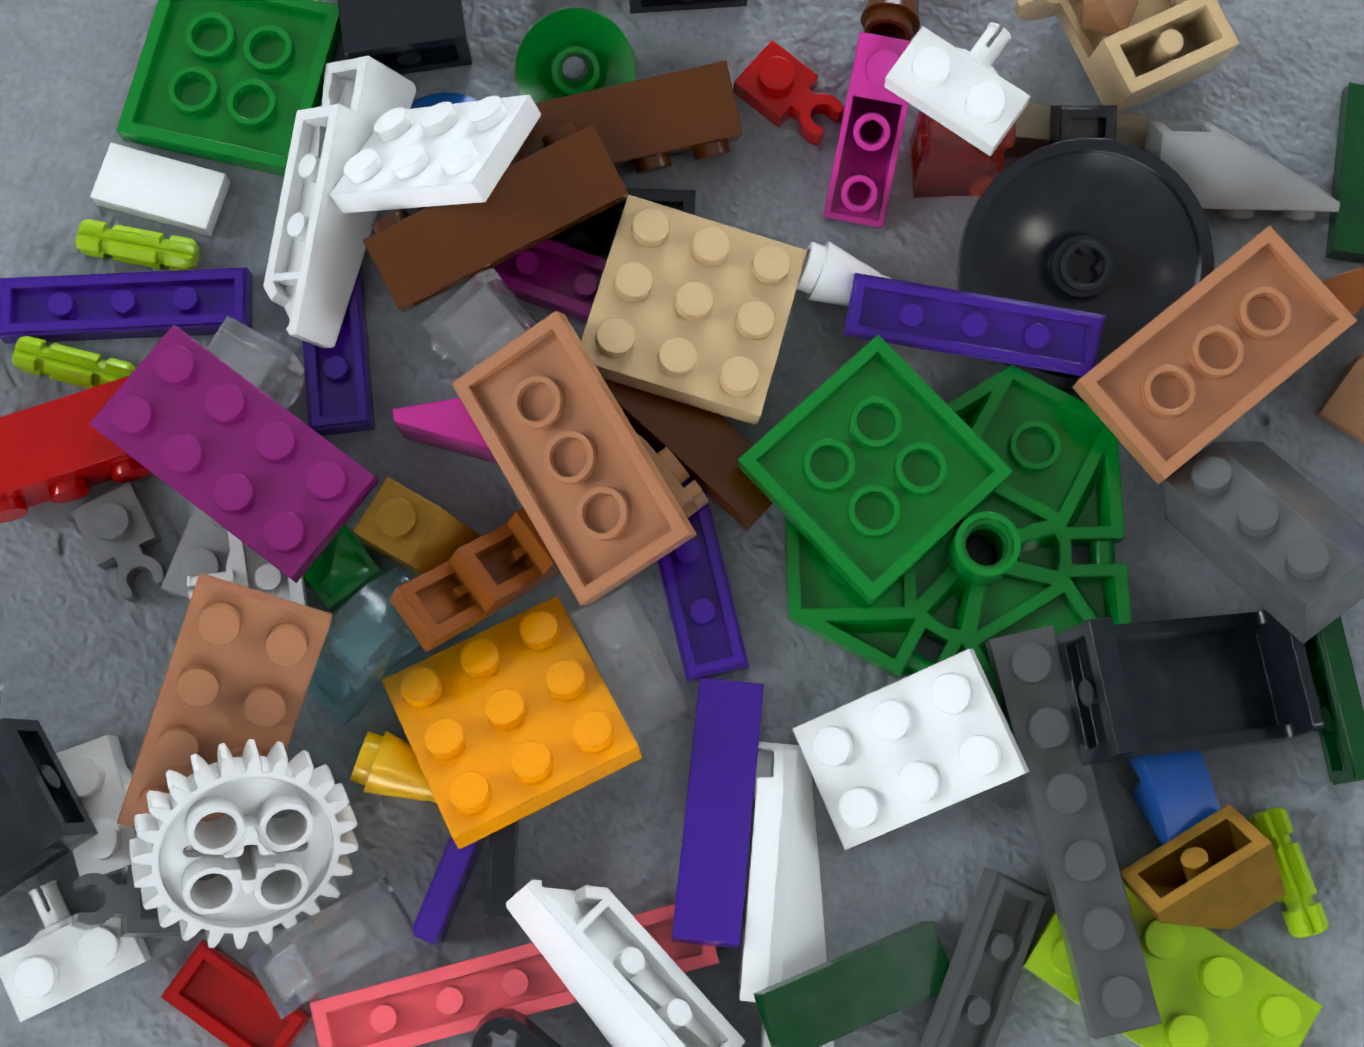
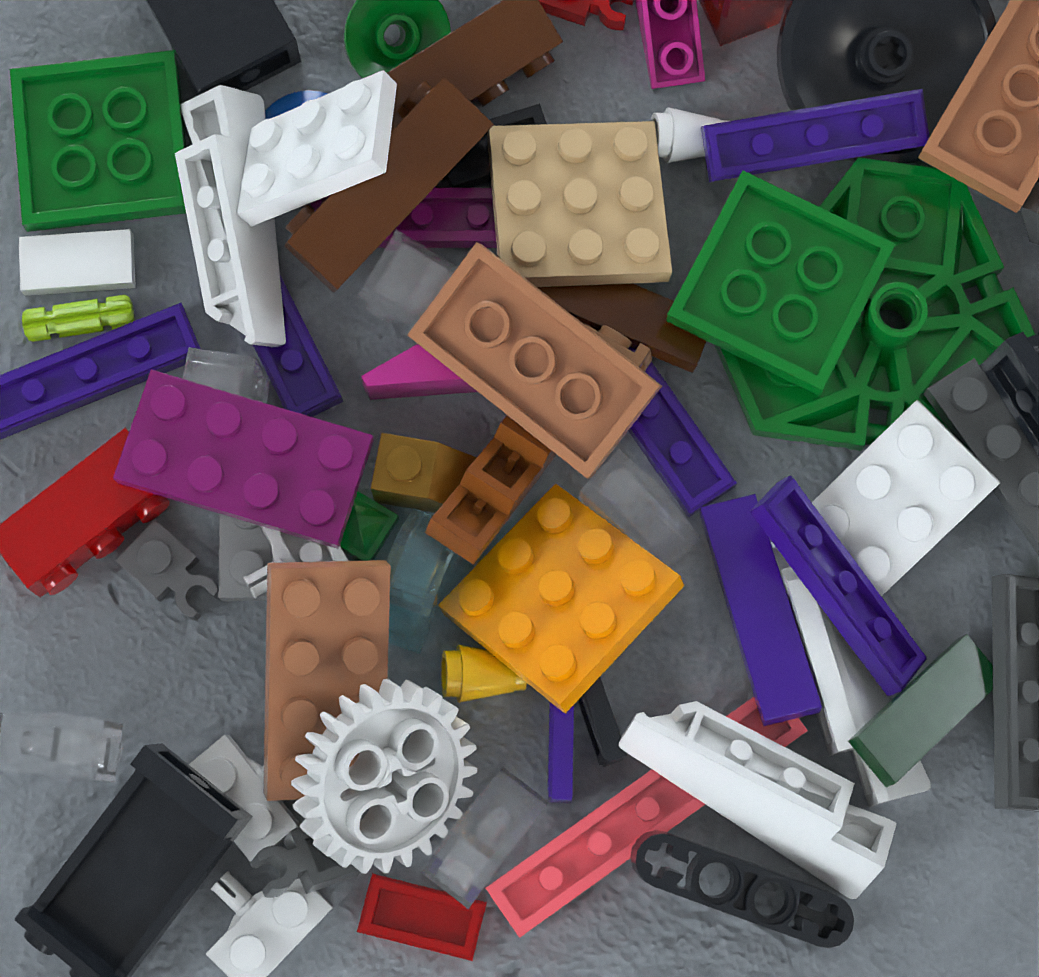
camera: 20 degrees left, 0 degrees up
lime axle [12,336,136,389] -> none
none -> dark purple tile [749,475,927,696]

